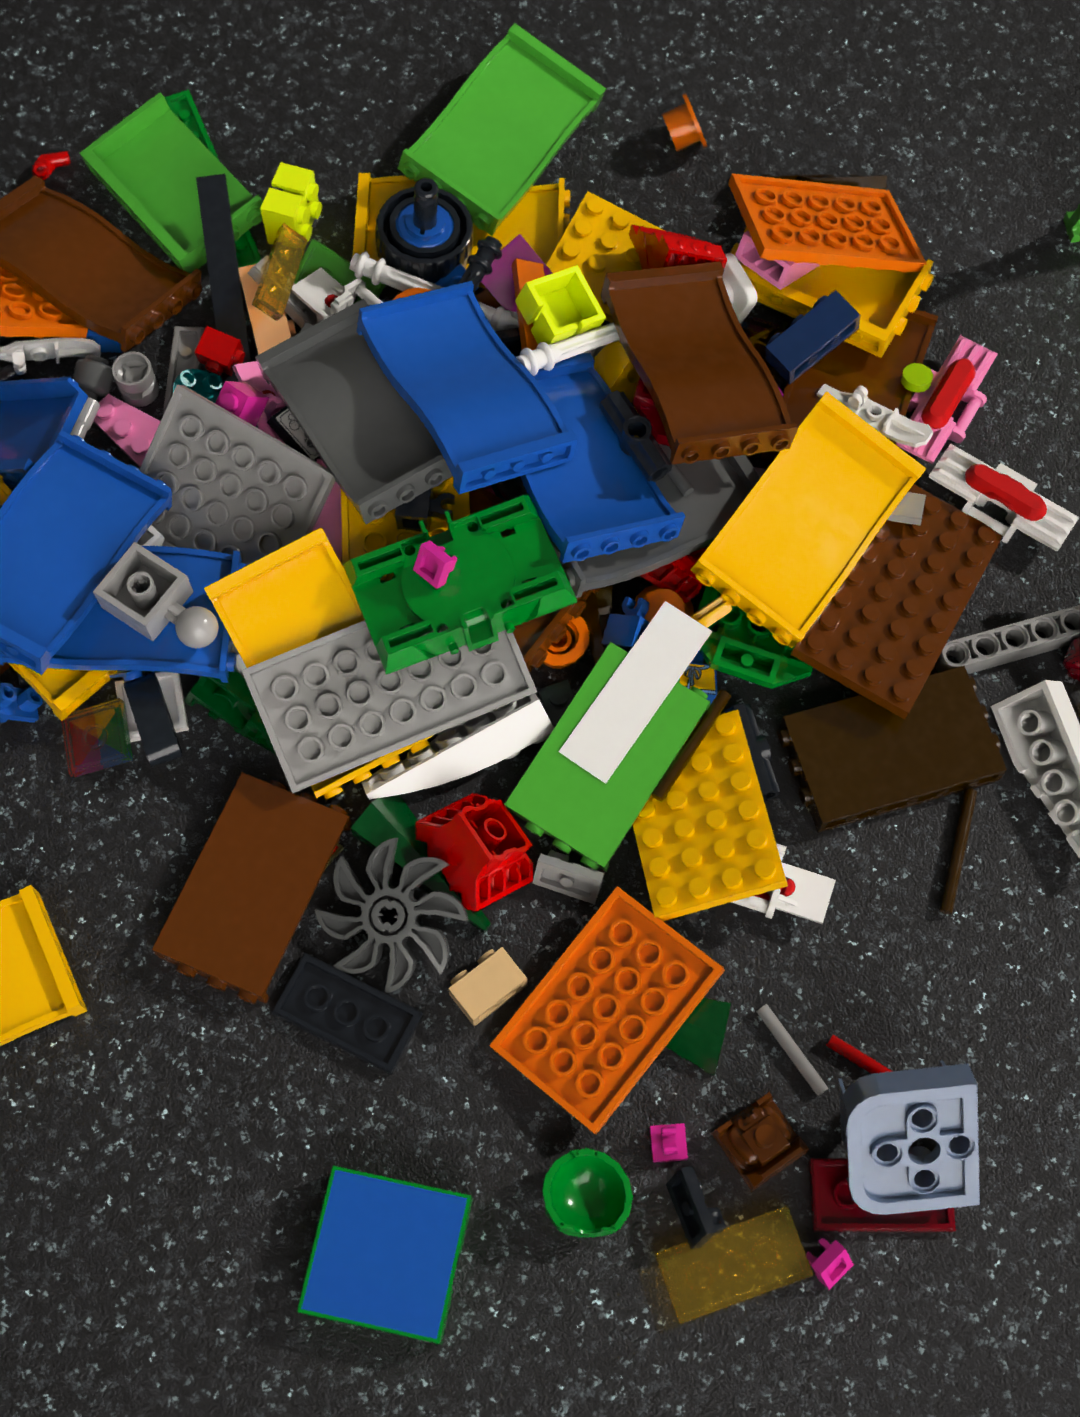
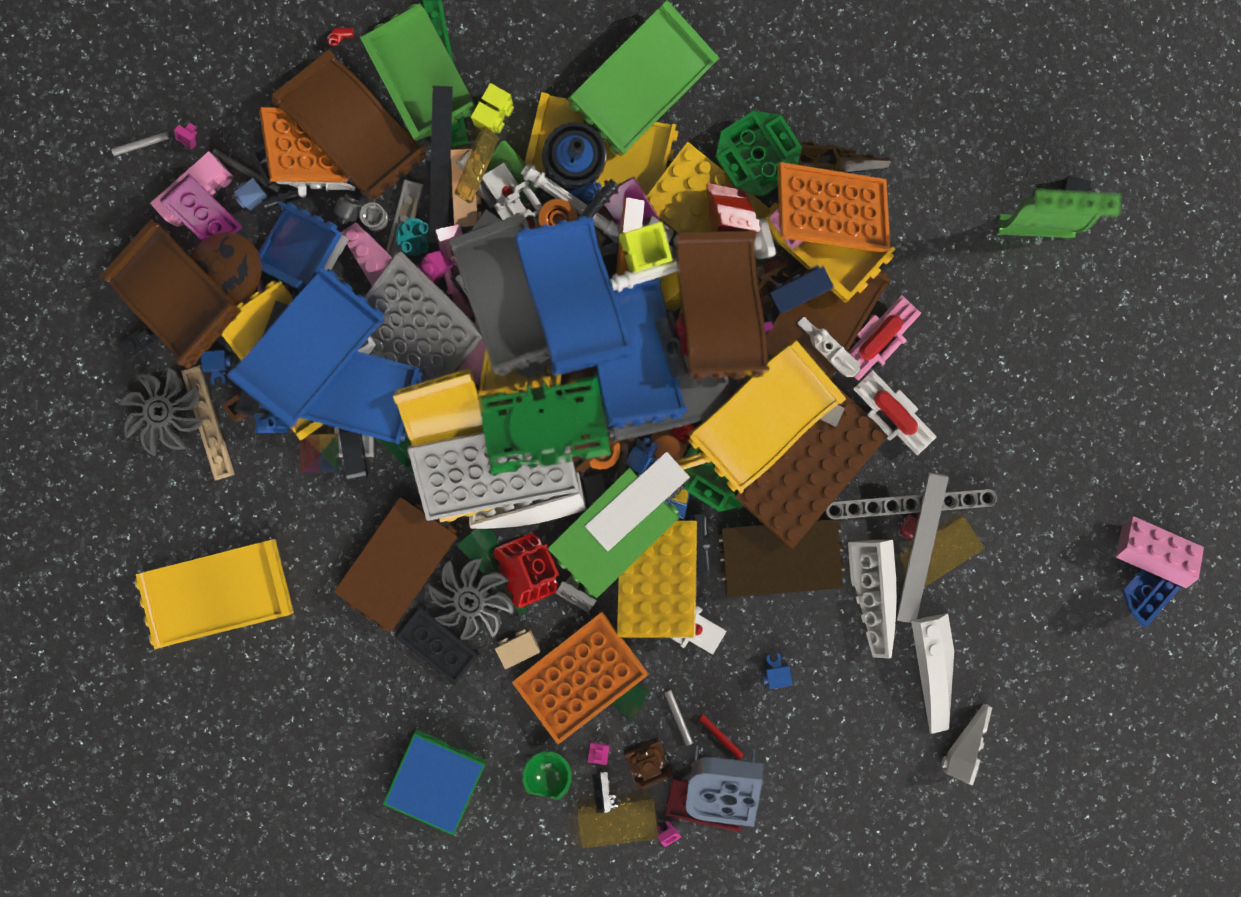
camera: 20 degrees right, 20 degrees up
light grey brick [93,542,219,649] -> none
red brick [194,326,245,376] -> none
dark pink tile [413,540,458,589] -> none
dark brown bar [651,690,731,802] -> none
orange piece [662,93,708,151] -> none
lime tile [901,363,933,393] -> none
dark brown bar [939,788,977,915] -> none
none -> green piece [715,111,802,197]
none -> blue brick [762,653,792,689]

